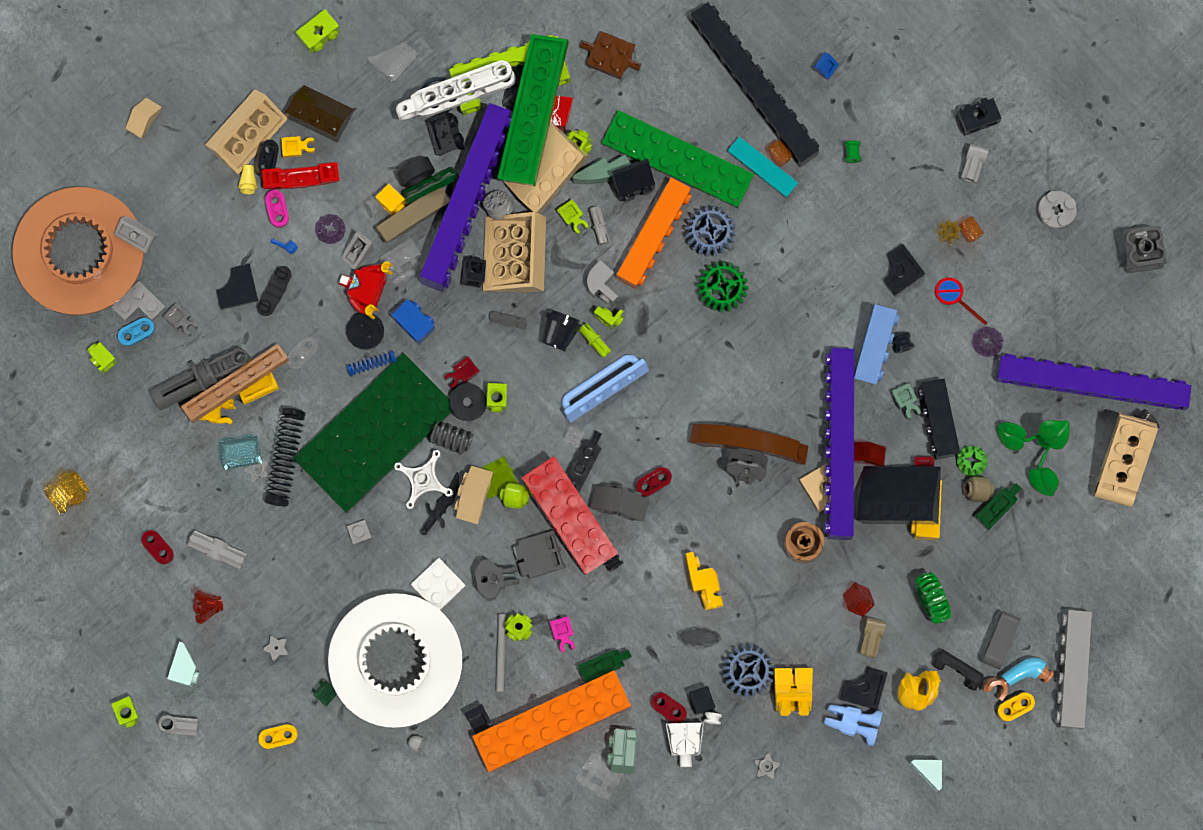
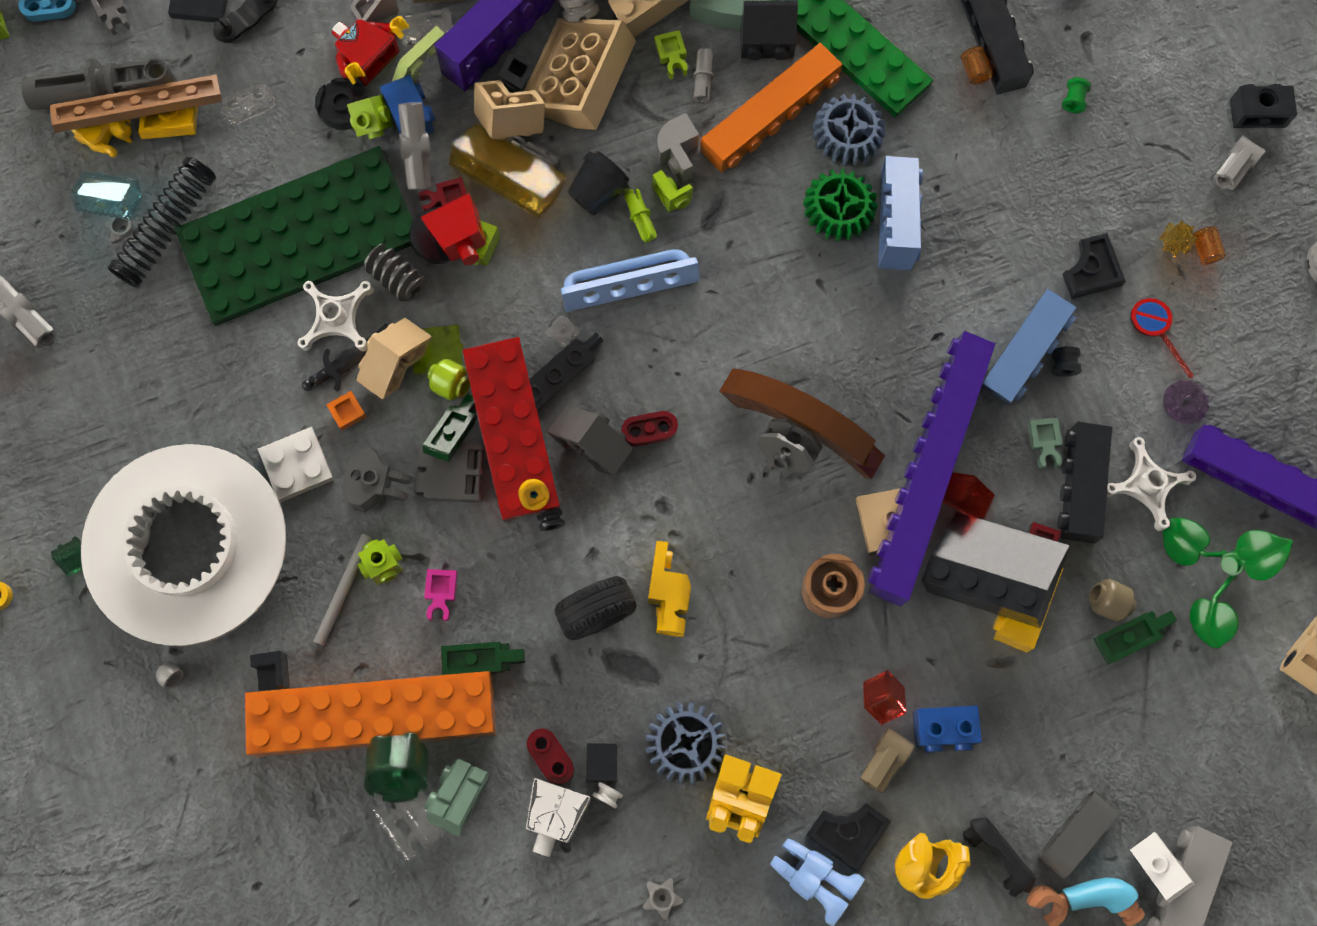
camera: 20 degrees right, 5 degrees down
light grey plate [263,636,288,661] -> none
blue piece [347,350,396,377] -> none
light grey plate [347,520,372,545] -> none
teal tile [727,136,798,198] -> none
green gear [915,572,951,624] -> none
bright green gear [957,446,988,476] -> none
none -> orange plate [326,391,366,431]
none -> lime brick [347,94,393,139]
none -> clear green brick [364,733,428,803]
none -> yellowish green plate [392,25,444,82]
none -> light grey piece [398,102,432,189]
none -> red torso [421,193,486,266]
none -> dark green hinge [422,394,478,462]
none -> clear yellow brick [448,123,567,218]
none -> tan brick [474,80,545,140]
none -> yellow tile [518,479,549,510]
none -> black tyre [554,576,637,640]
none -> wedge [878,156,923,270]
none -> blue brick [912,706,982,753]
none -> white piece [1107,437,1196,531]
none -> white plate [1130,832,1195,903]

